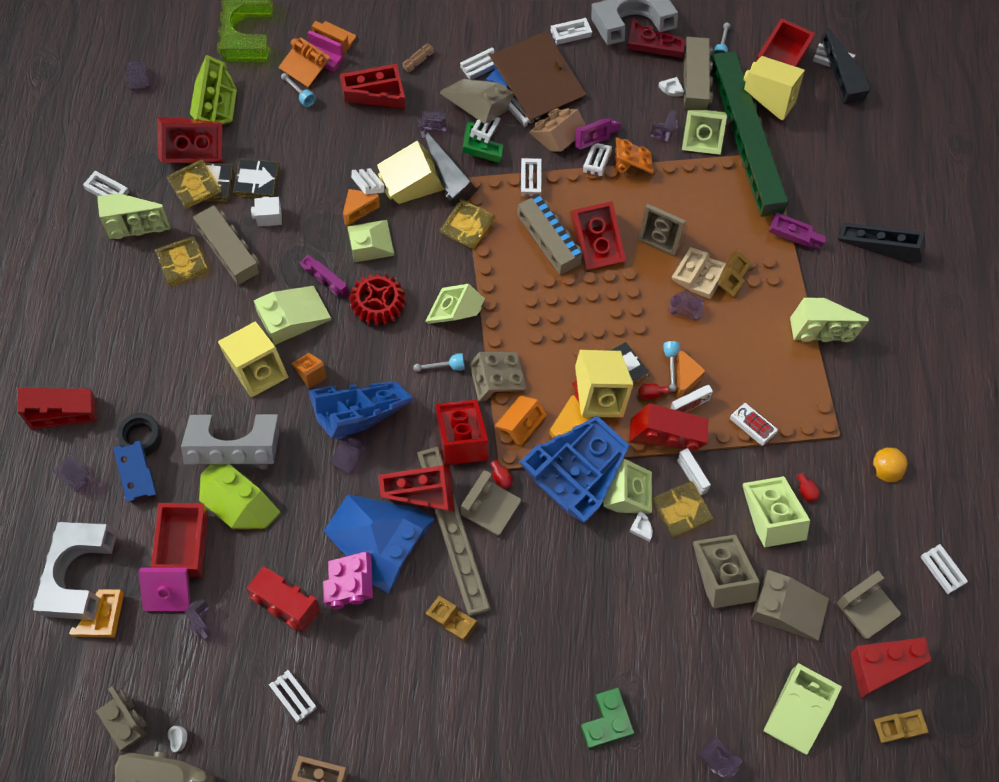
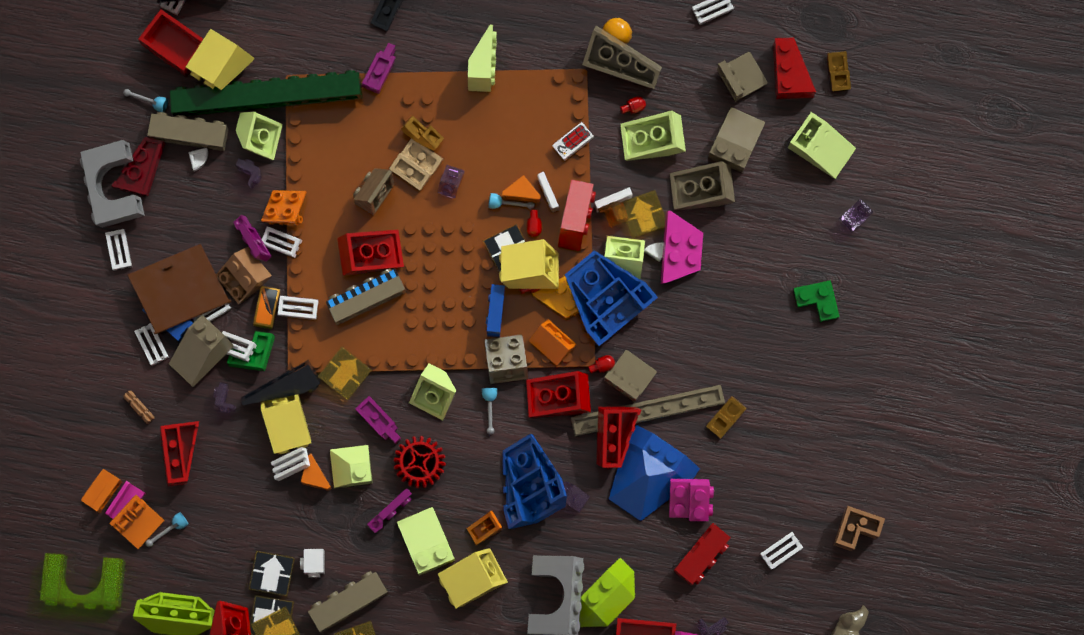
camera: 85 degrees left, 15 degrees up
none -> slope [253,286,280,329]
none -> magenta hinge [355,396,401,444]
none -> blue piece [486,284,505,338]
none -> dark tan wedge [582,26,662,89]
none -> clear orange panel [598,202,629,227]
none -> dark pink wing [661,211,703,284]

